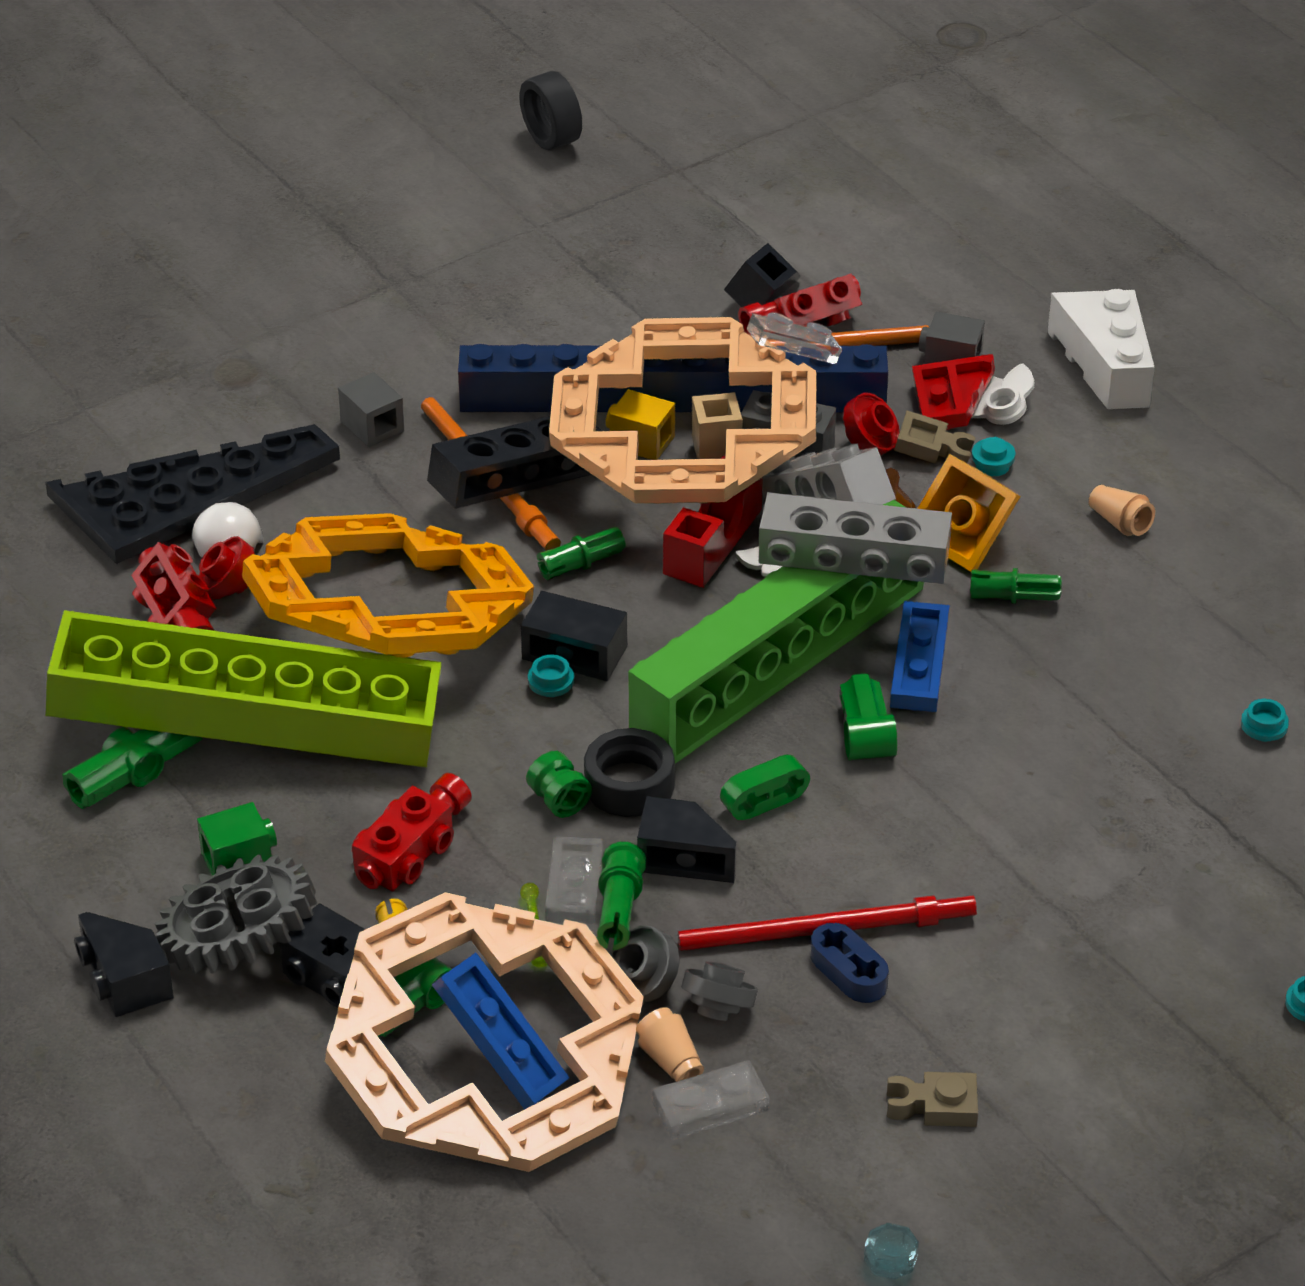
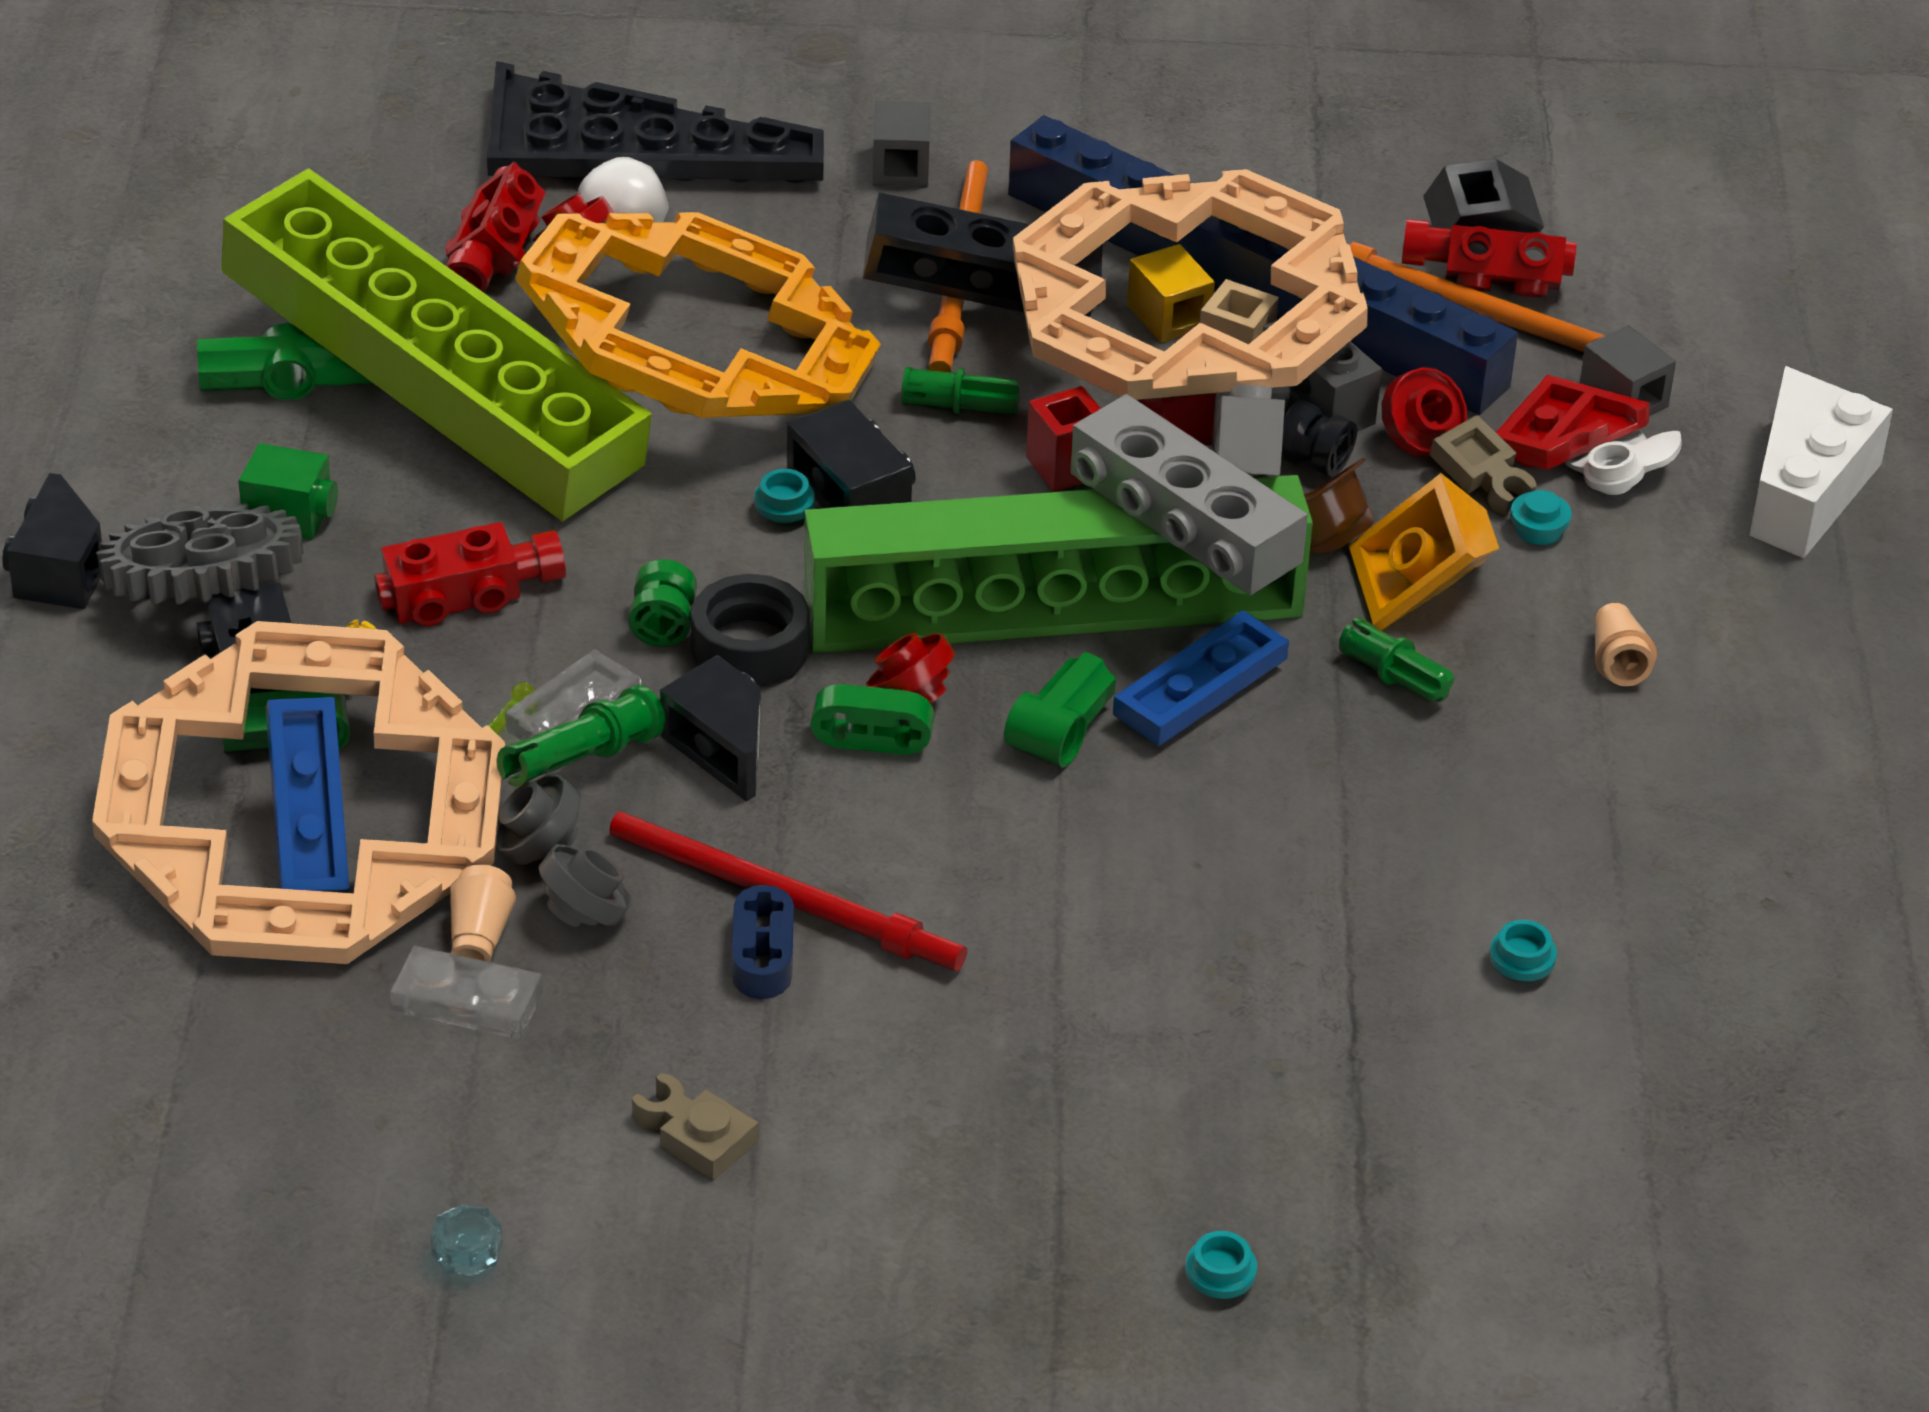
camera: 35 degrees right, 0 degrees up
clear plate [747,312,842,364] -> none
none -> red plate [866,632,955,704]

